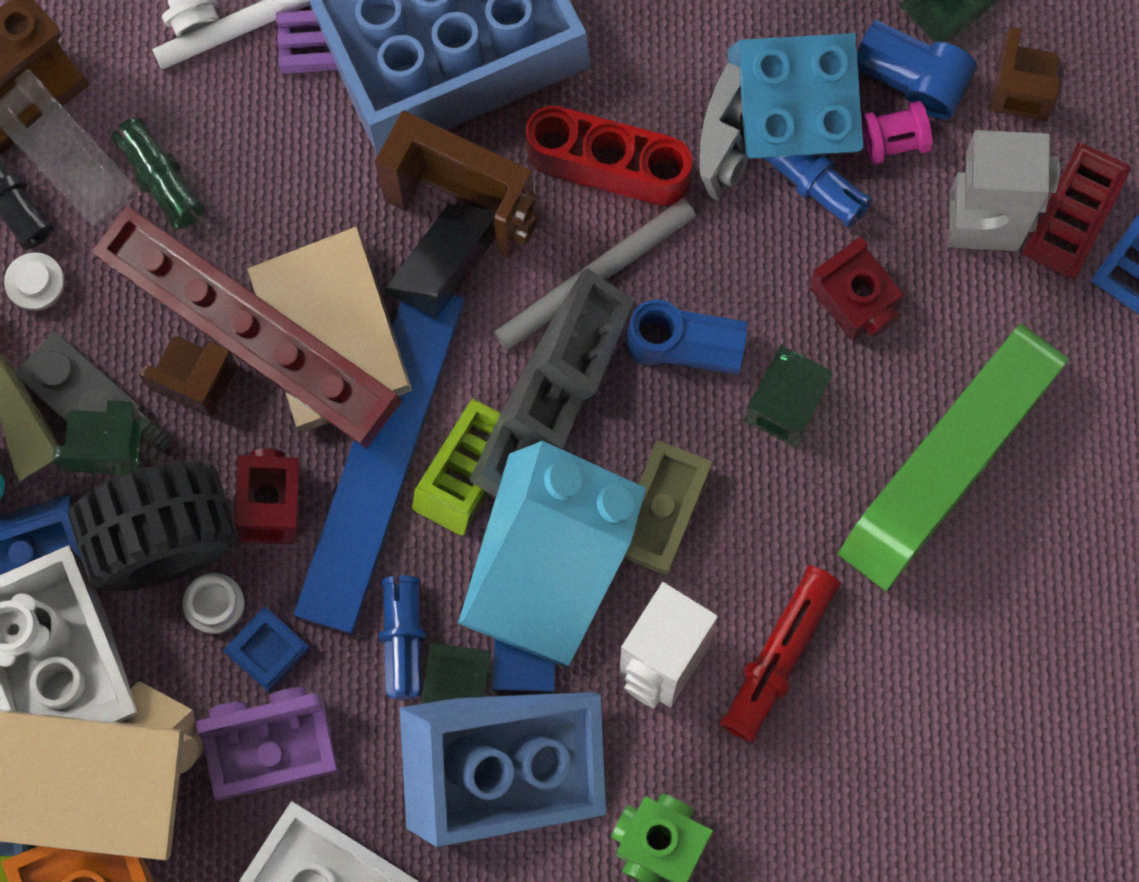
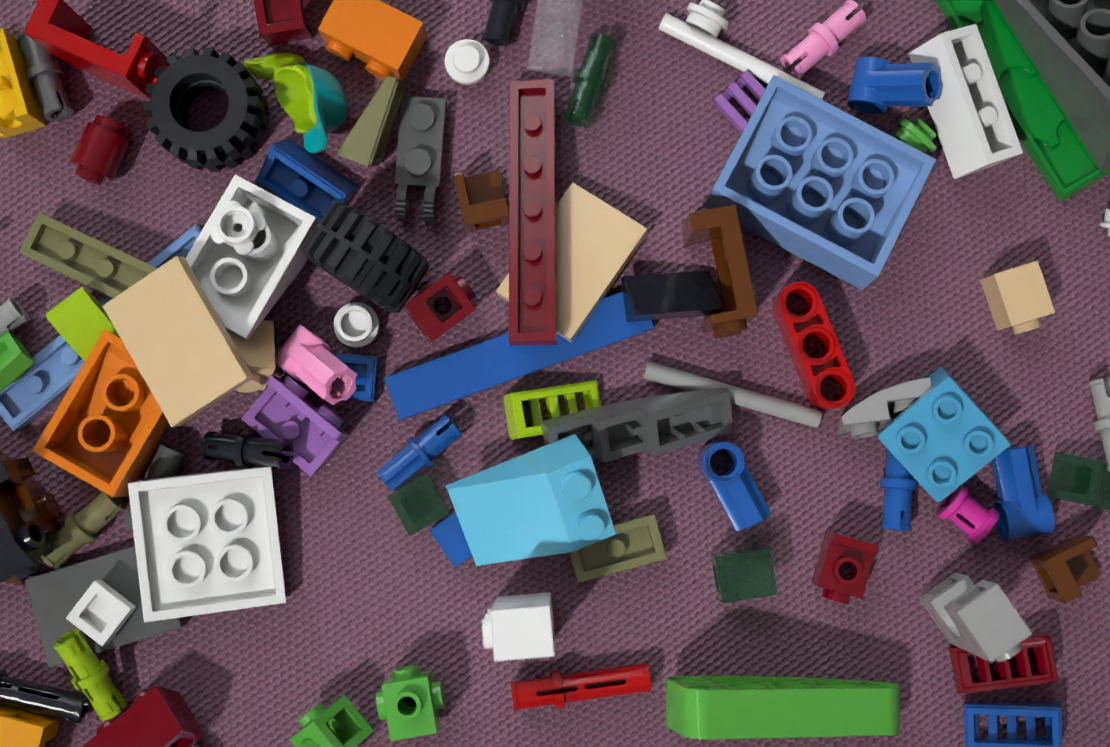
camera: 55 degrees right, 10 degrees up
clear green panel [53,400,142,475] -> none
medium blue slope [400,692,606,847] -> none
none -> black pin [201,431,294,469]
none -> bright pink piece [275,324,357,405]

